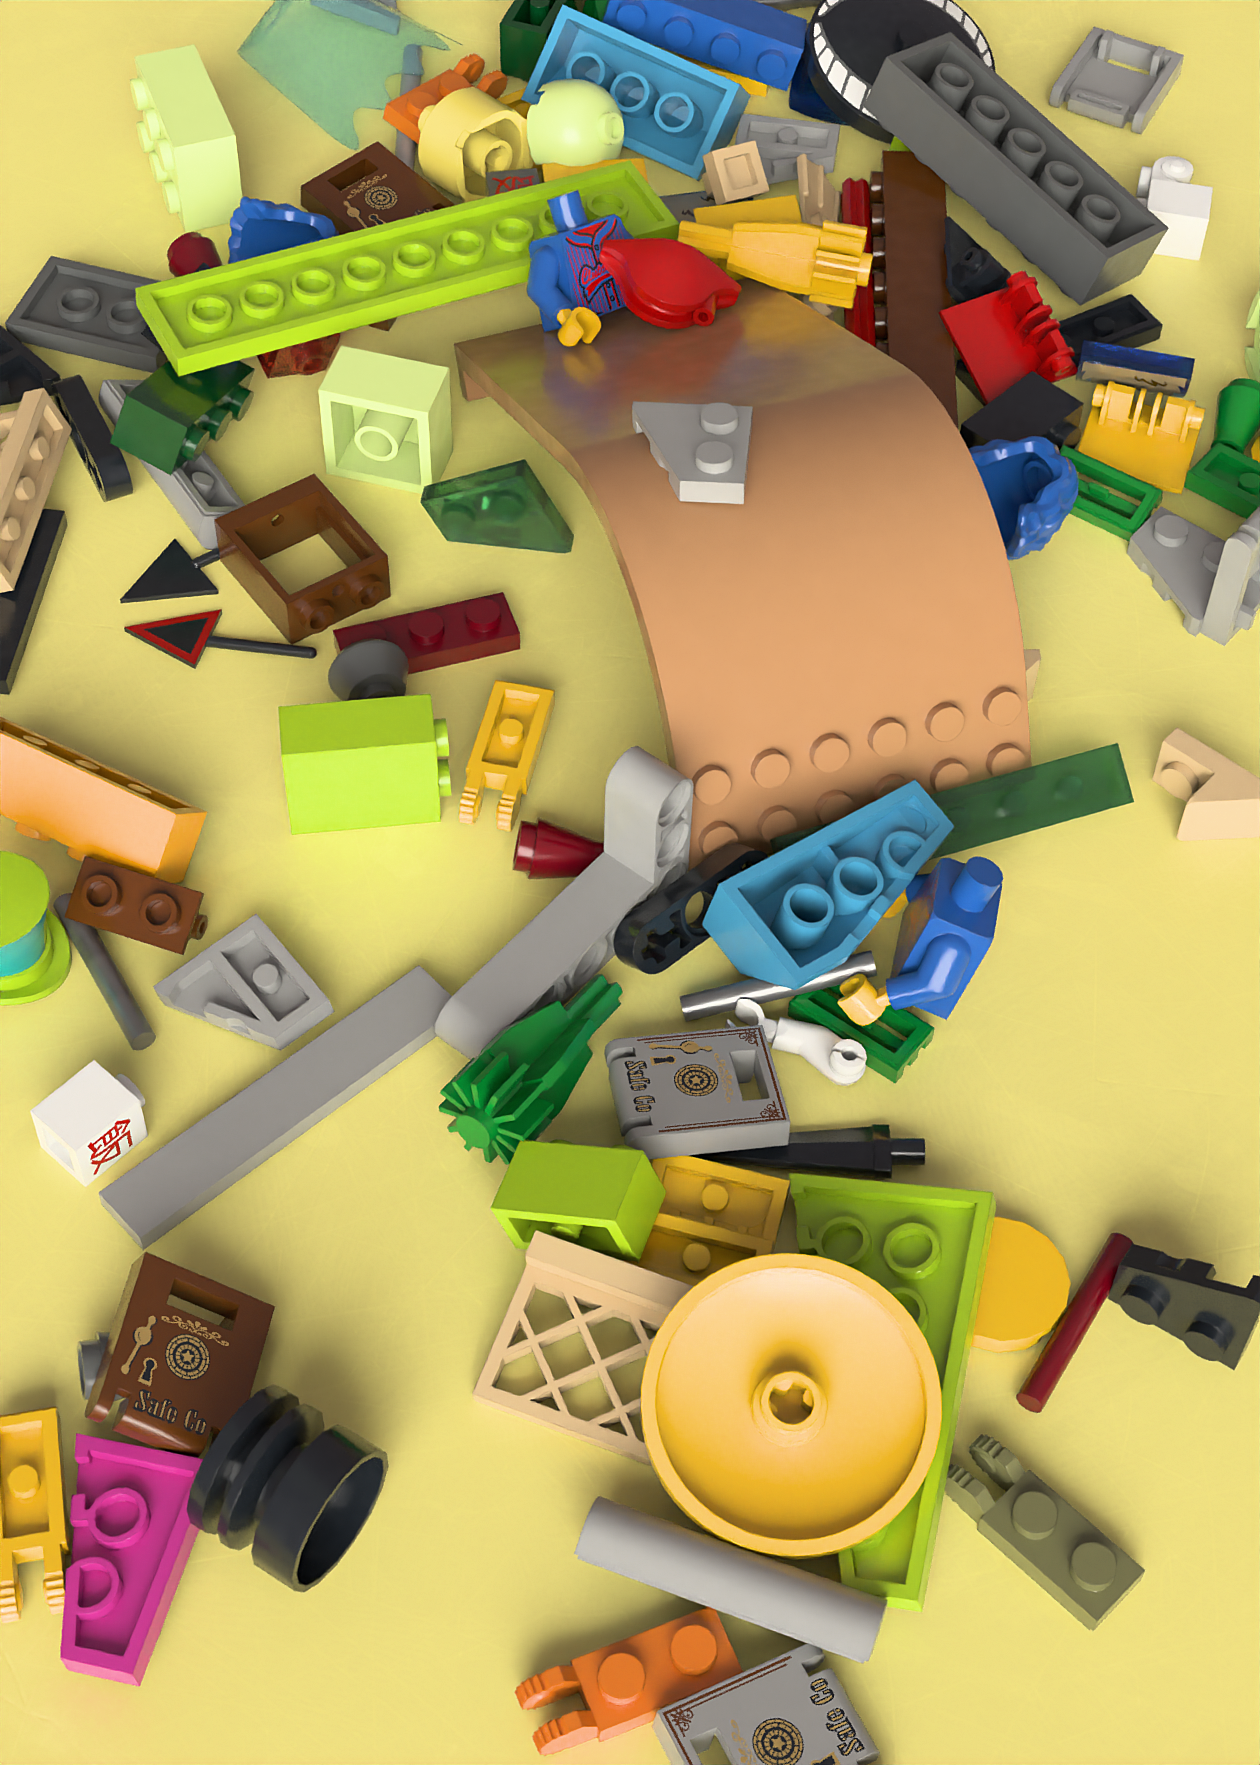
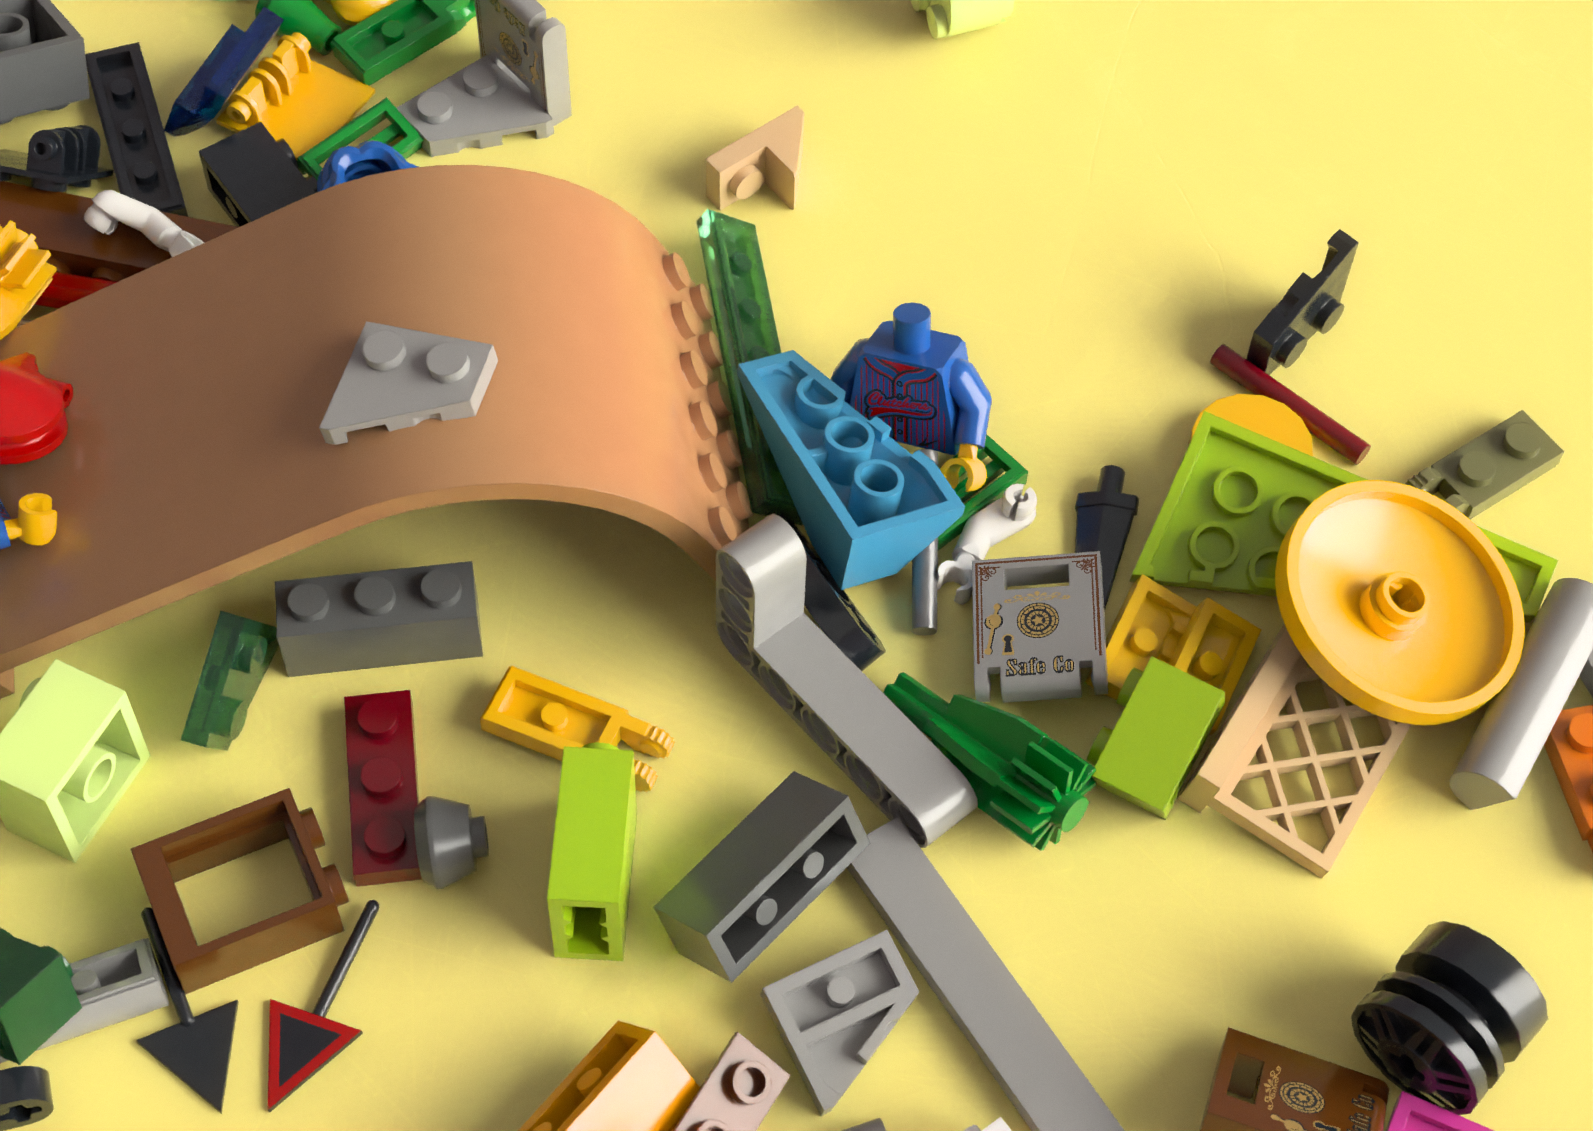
camera: 80 degrees left, 5 degrees up
dark red cone [512,817,604,879] -> none
red hinge [939,270,1079,405] -> none
none -> white arm [84,190,205,257]
none -> dark grey brick [275,561,483,677]
none -> dark grey brick [653,771,871,983]

